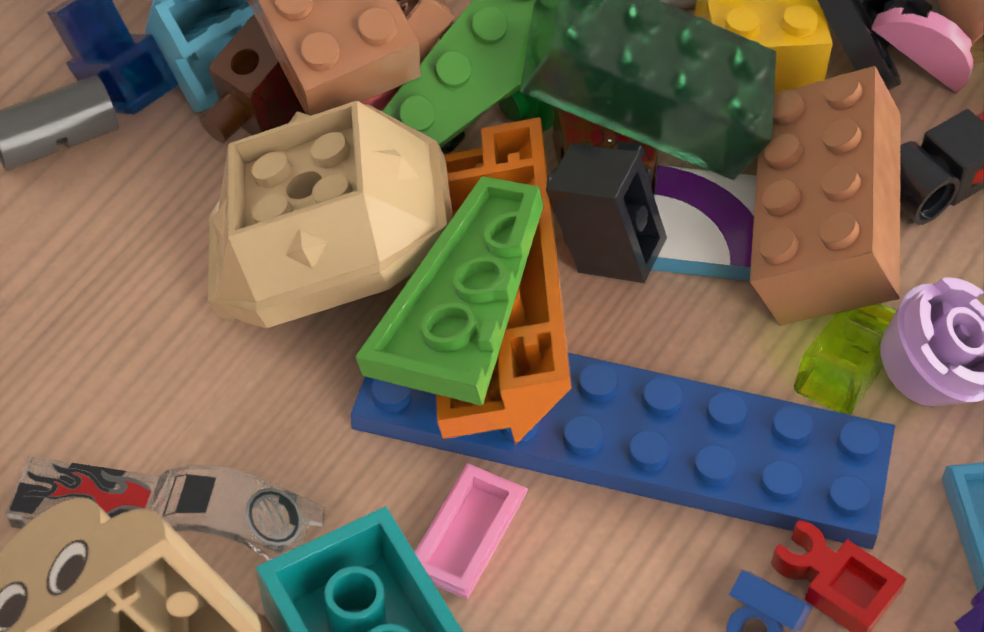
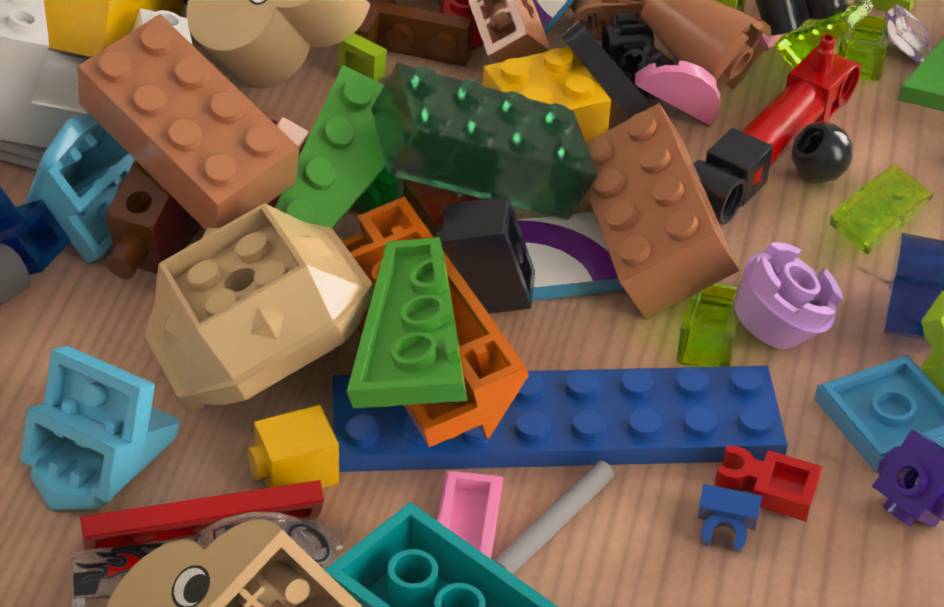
camera: 20 degrees left, 10 degrees down
none -> medium azure piece [20,345,180,510]
none -> red tile [80,480,324,553]
none -> yellow brick [247,405,339,488]
none -> light grey bar [494,461,615,575]

